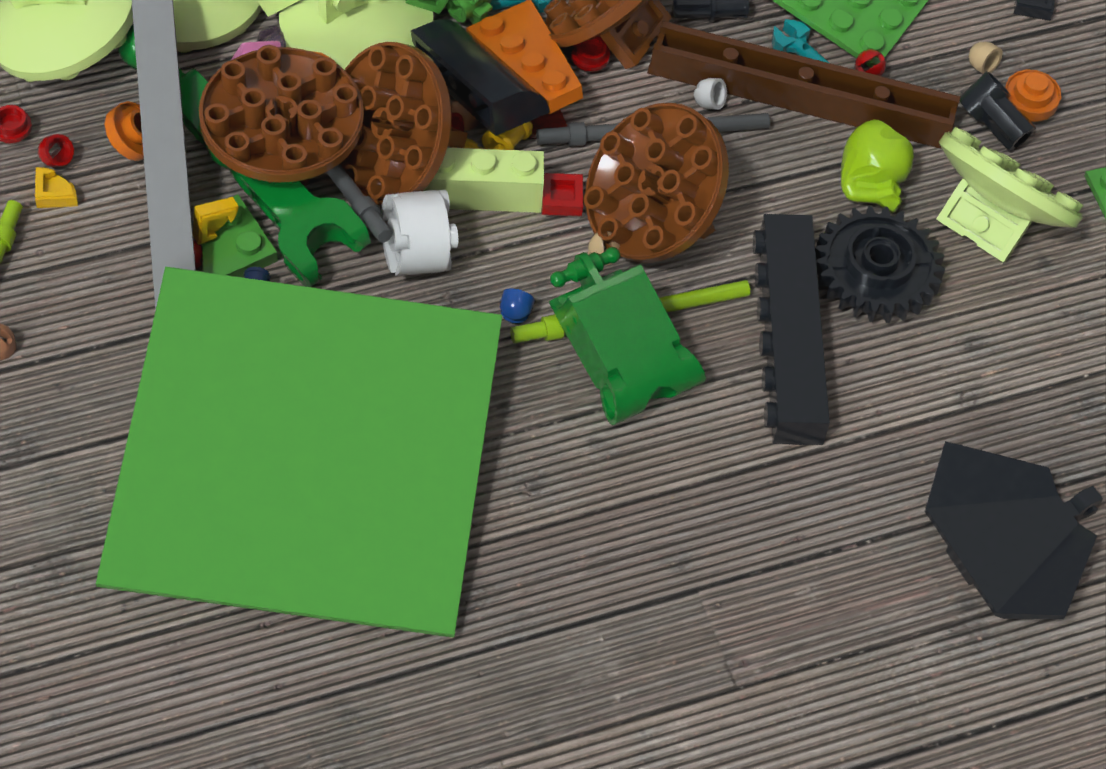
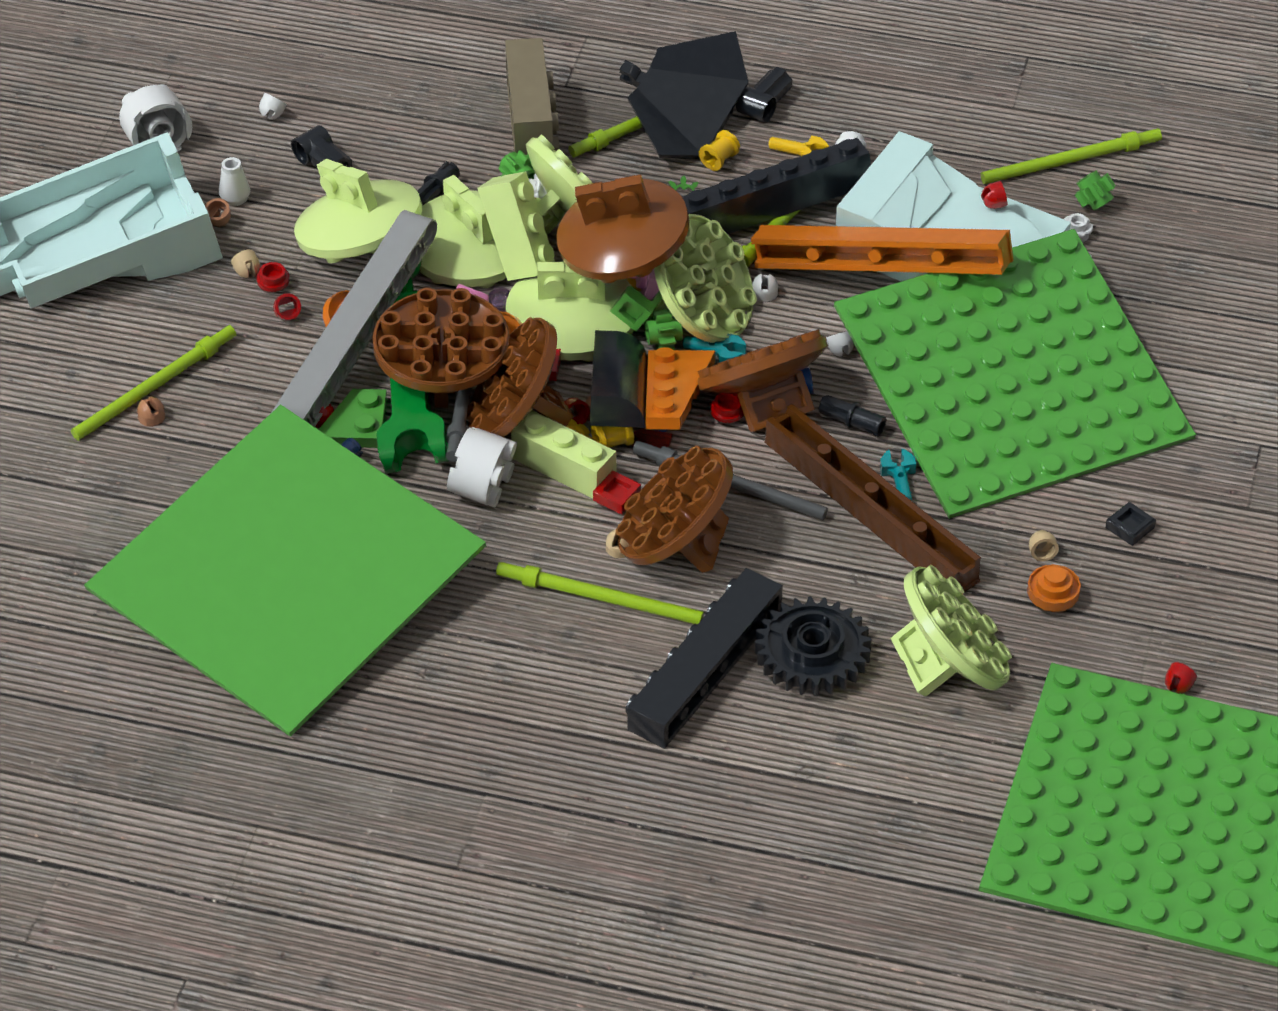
camera: 40 degrees right, 10 degrees down
yellow tile [35,167,78,208] -> none
yellow tile [193,197,239,245] -> none
blue hinge [499,288,535,324] -> none
green piece [549,247,706,426] -> none
white hinge [693,78,727,110] -> none
lime piece [841,119,914,213] -> none
red hinge [854,49,886,76] -> none
black panel [925,441,1103,619] -> none
black piece [960,71,1036,151] -> none

